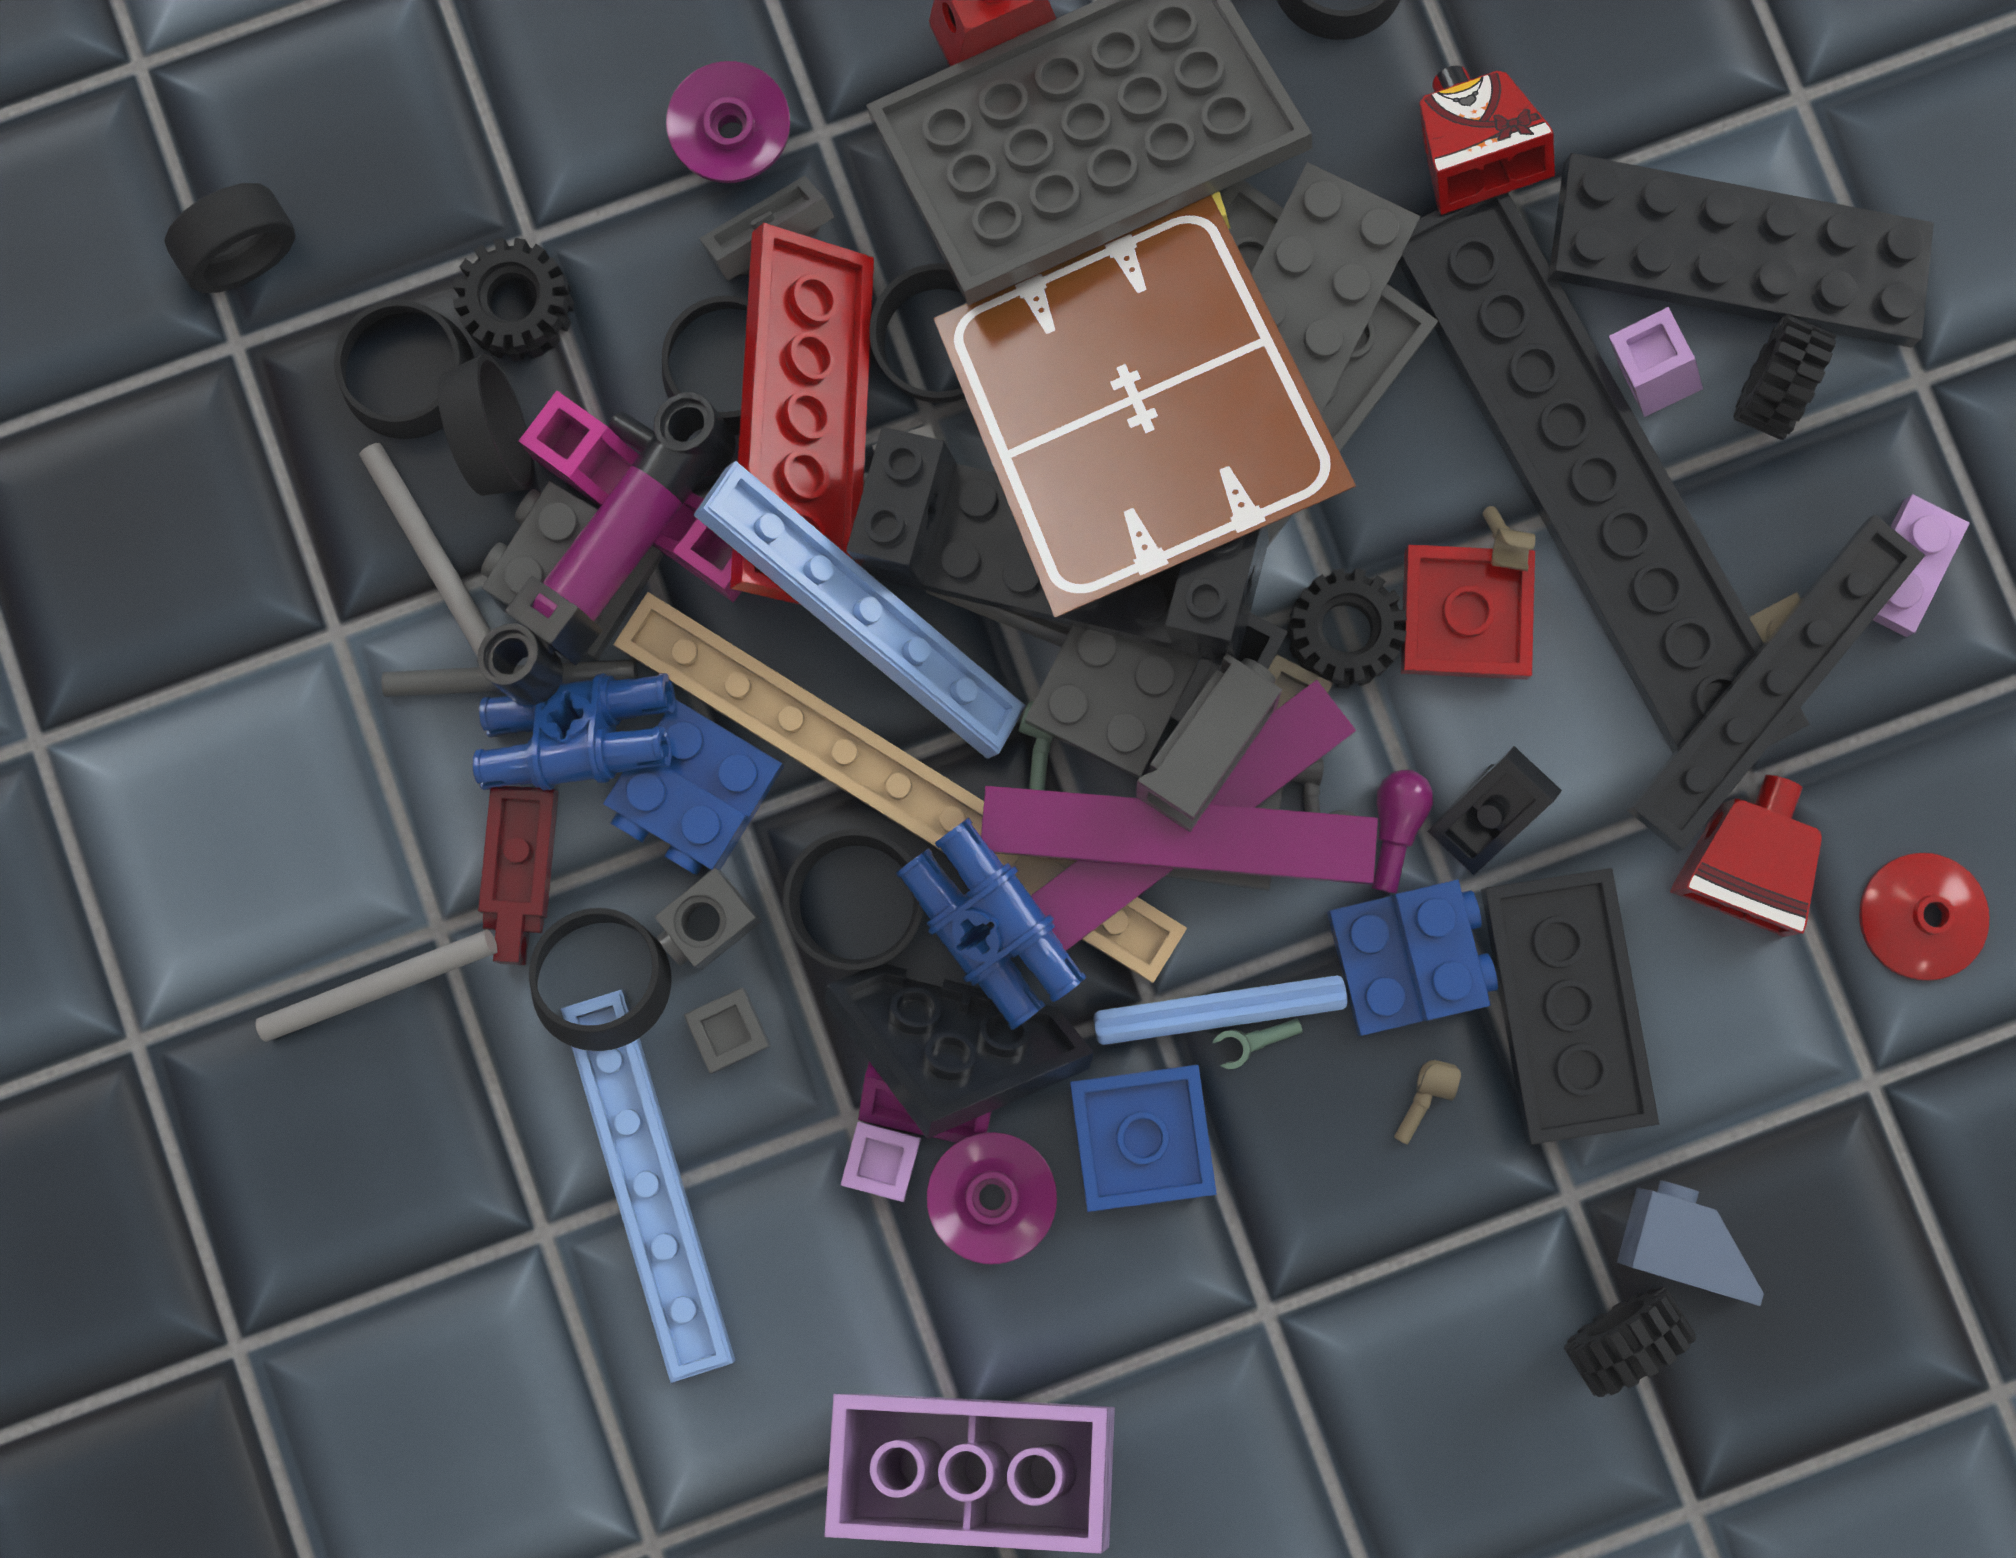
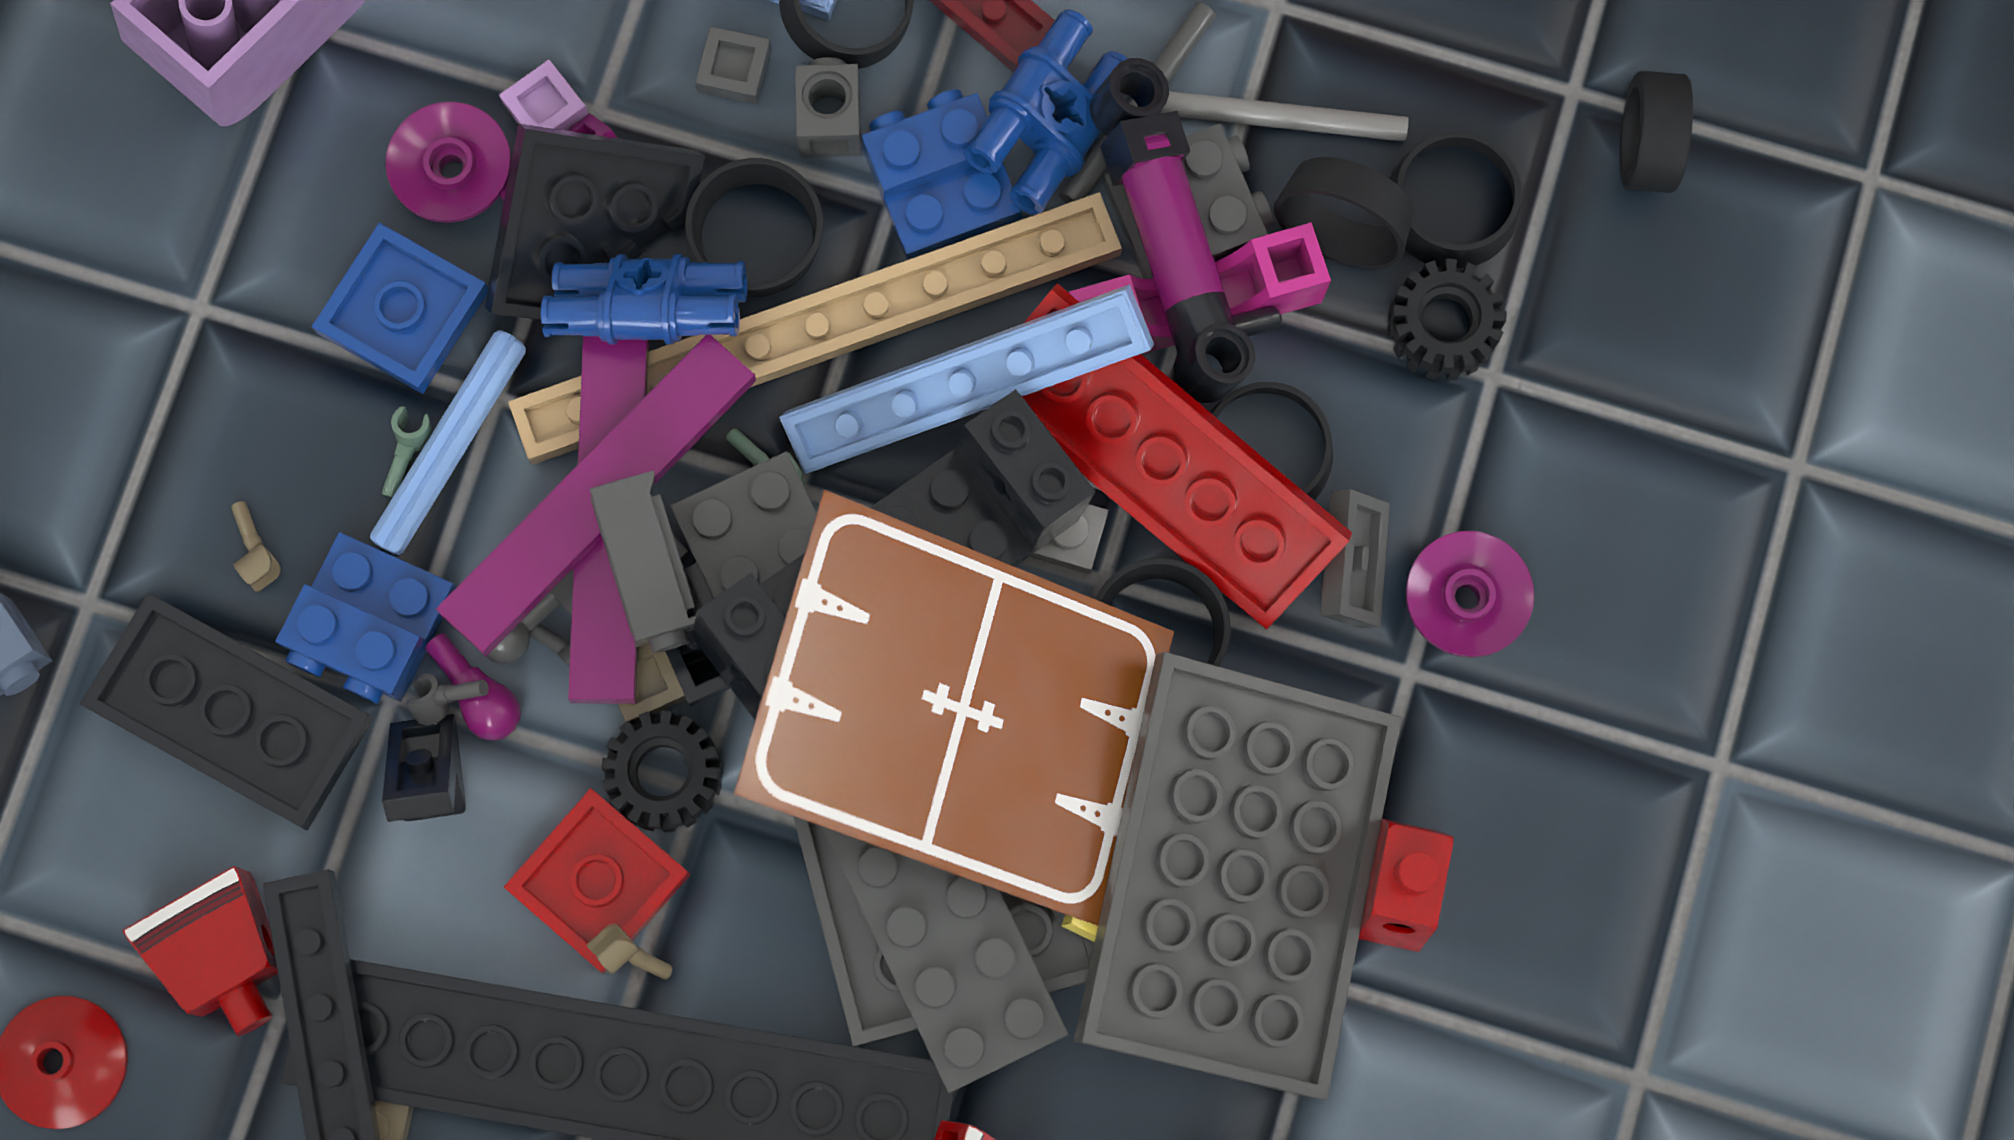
camera: 120 degrees right, 5 degrees down
none -> dark grey hand [406,673,489,725]

